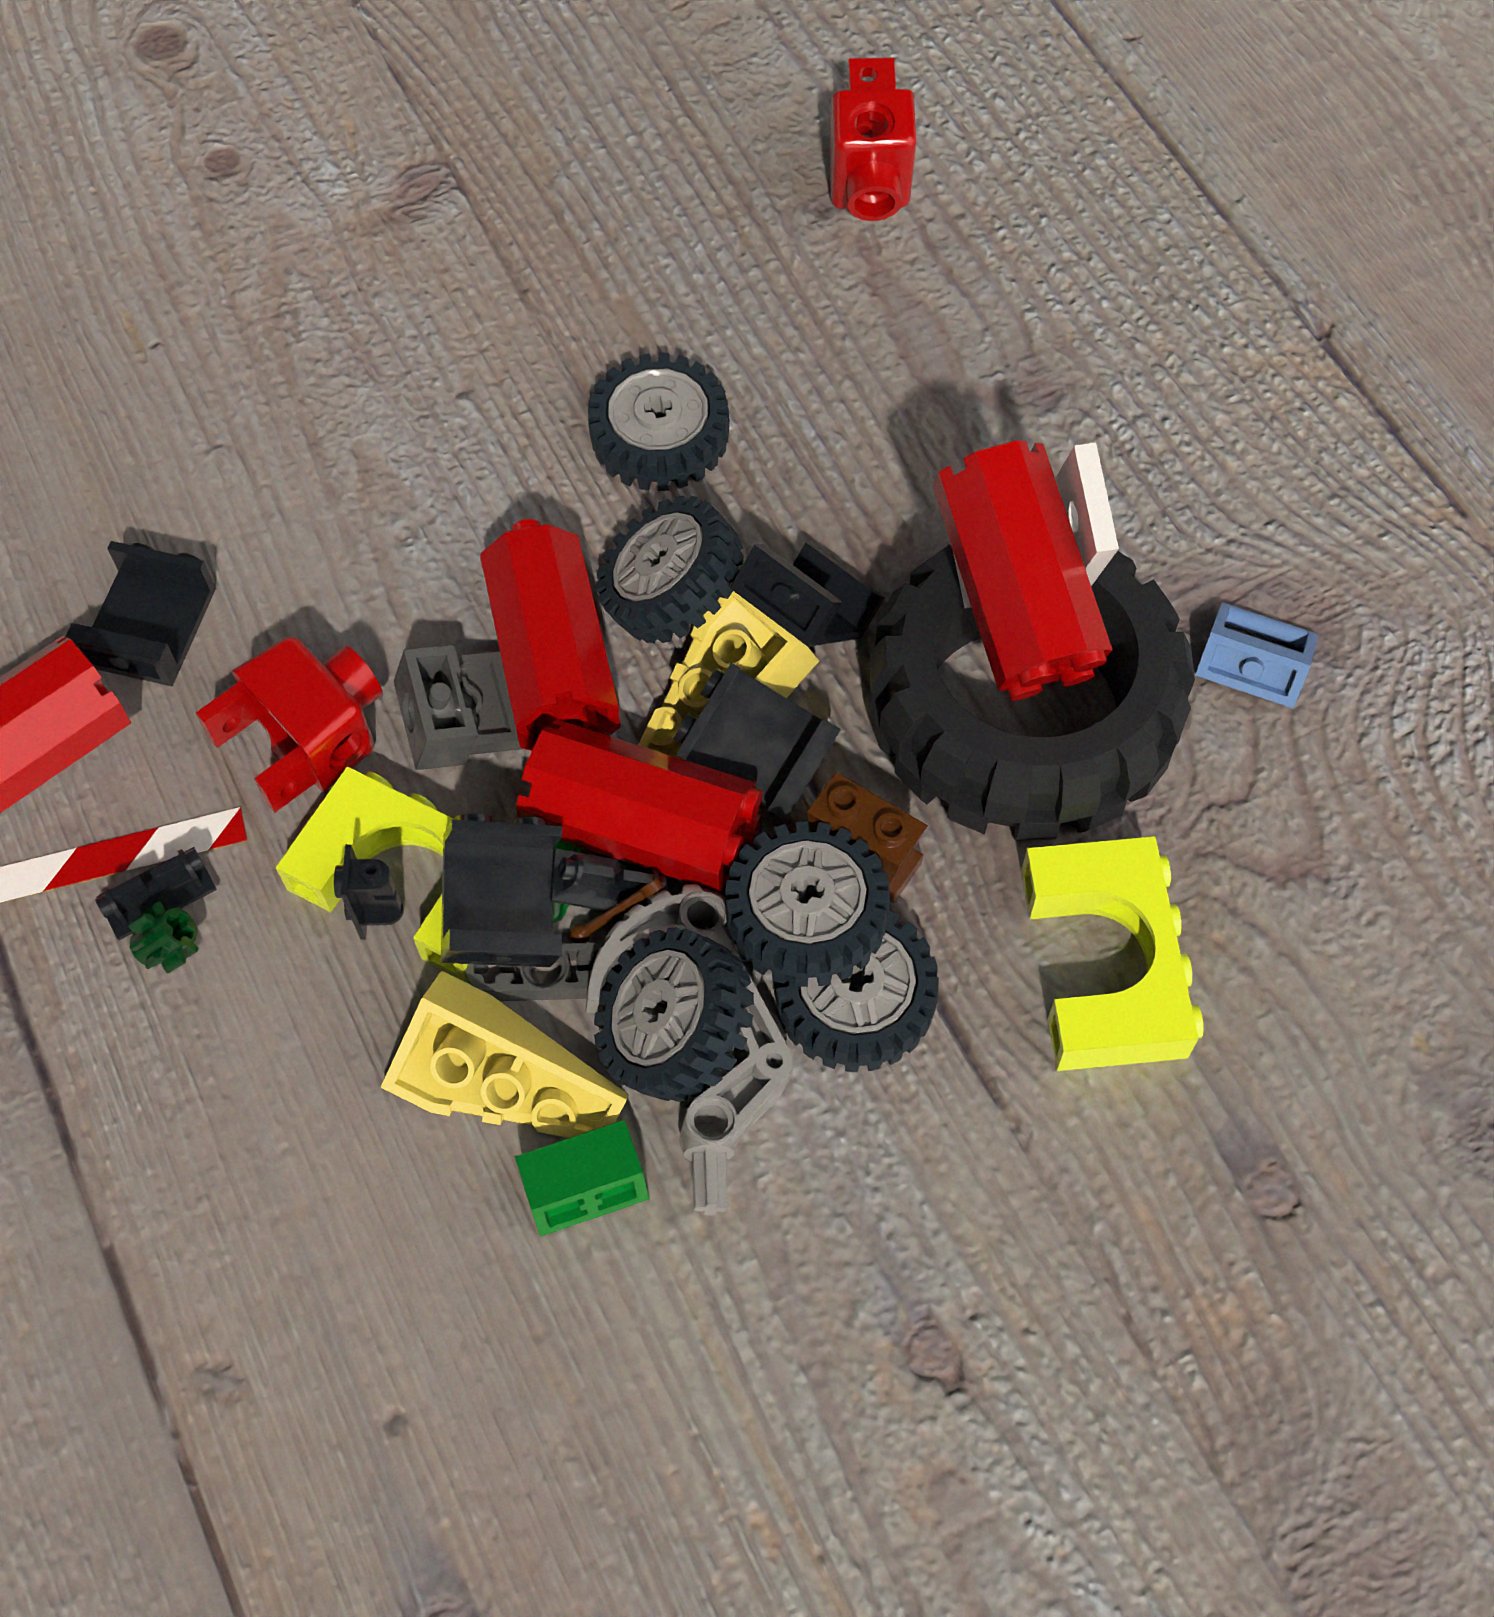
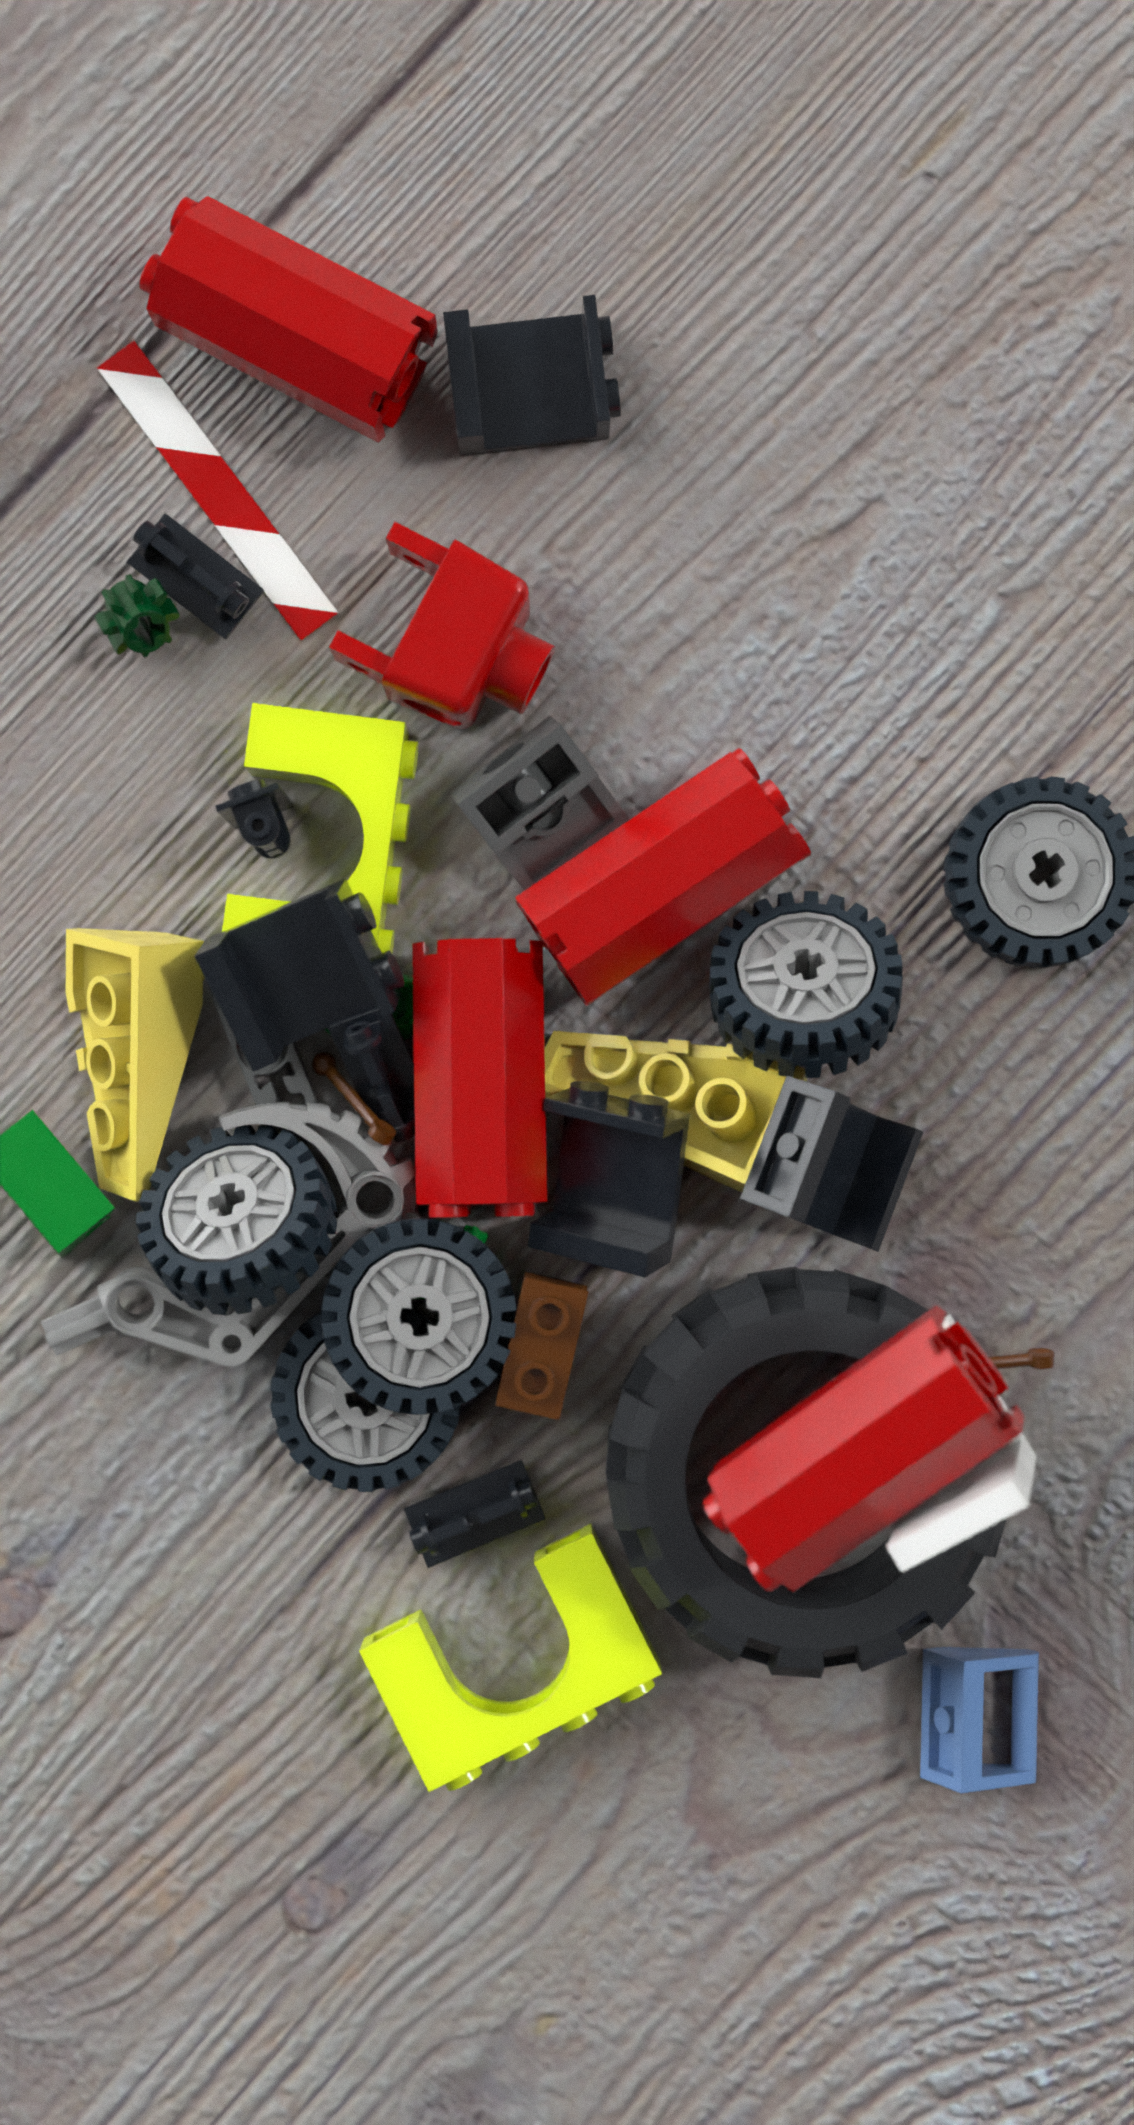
camera: 65 degrees right, 25 degrees up
none -> black hinge [404,1459,546,1568]

